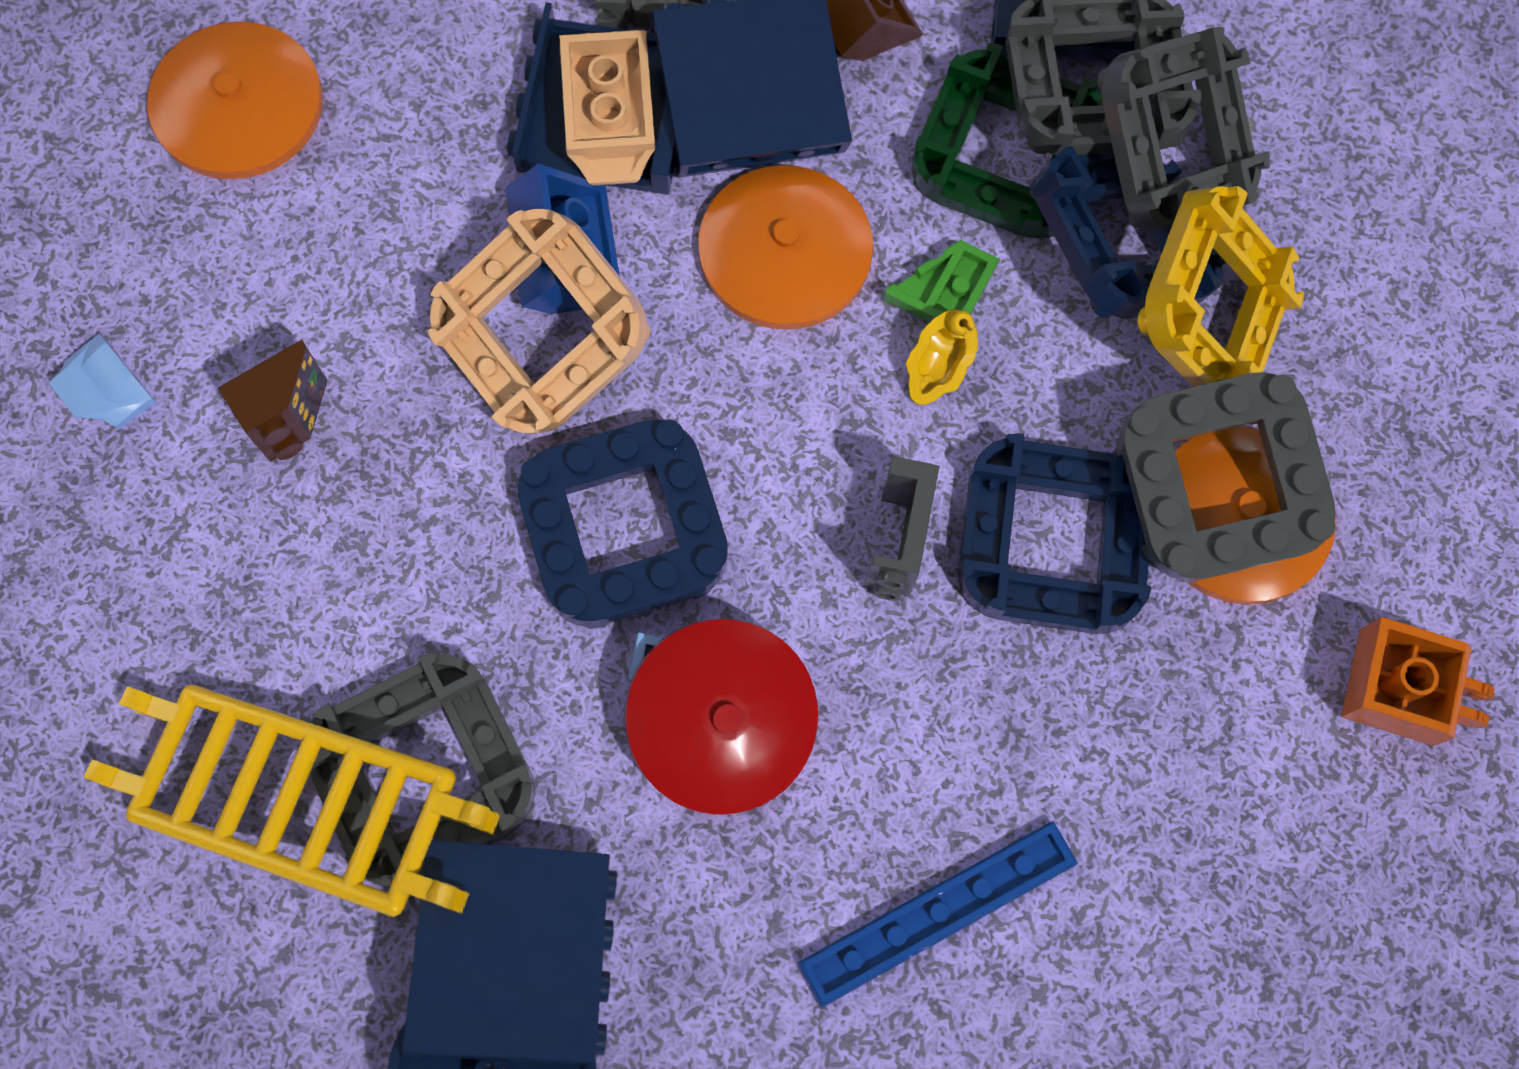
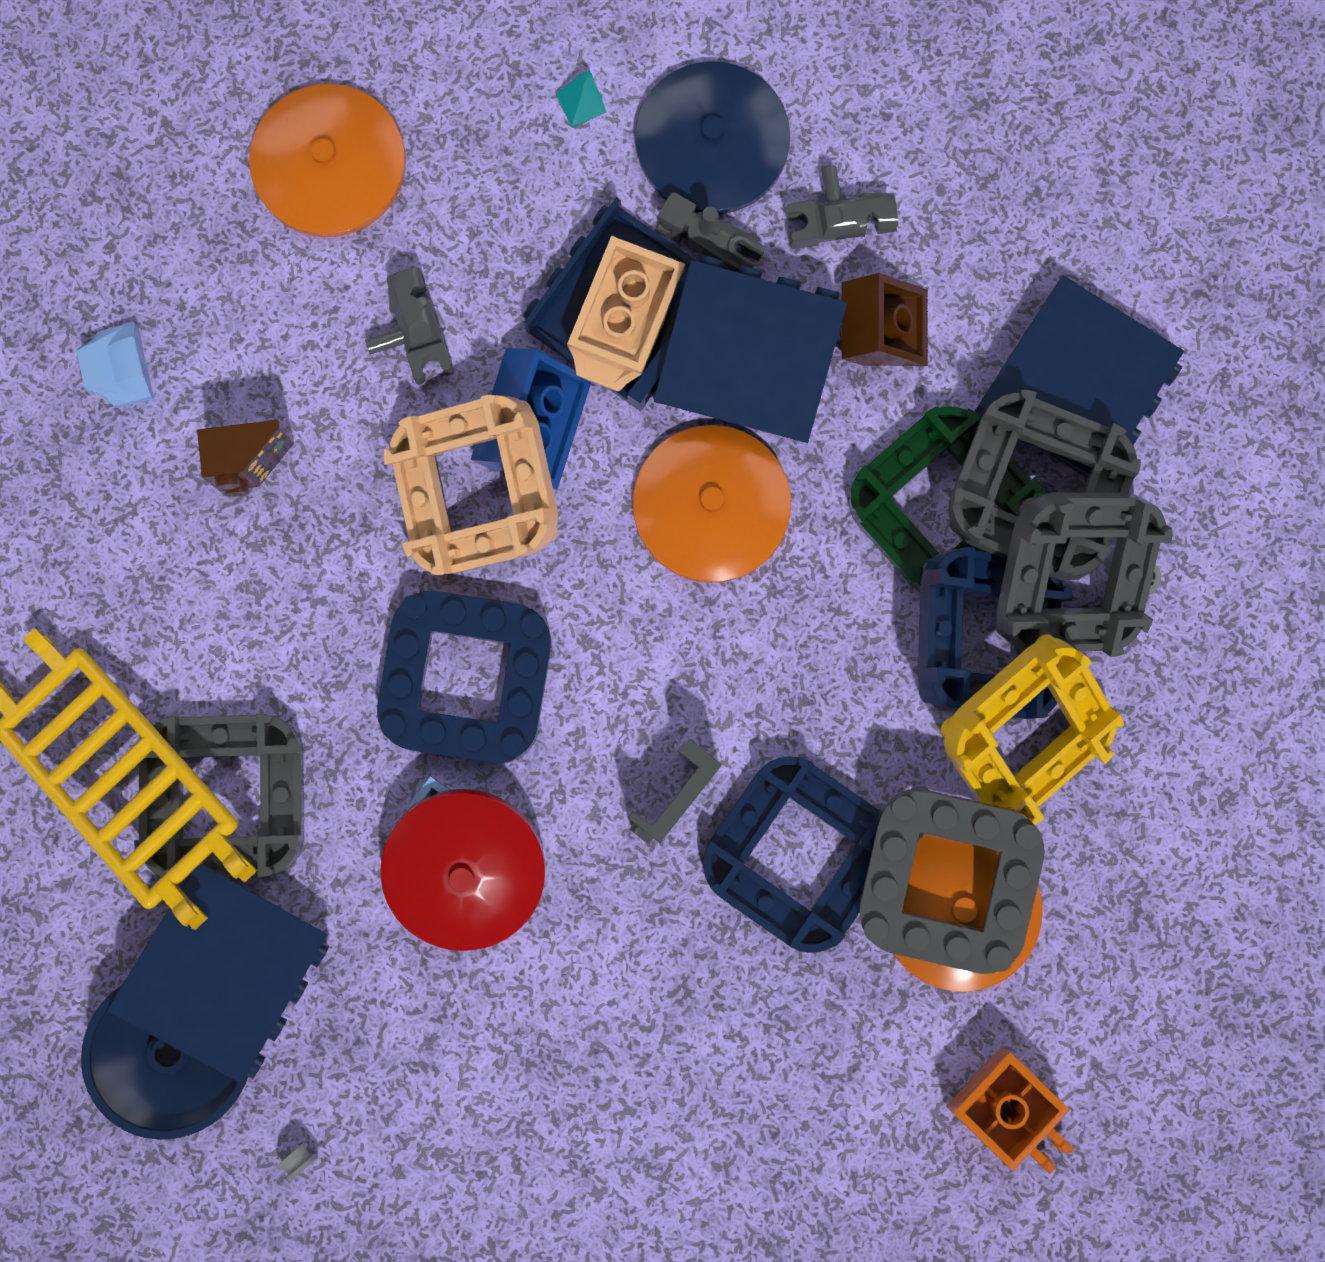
camera: 30 degrees right, 10 degrees up
blue tile [797,821,1078,1008] -> none
bright green wing [883,240,1000,322] -> none
yellow arm [906,309,978,405] -> none
none -> dark grey piece [365,267,454,385]

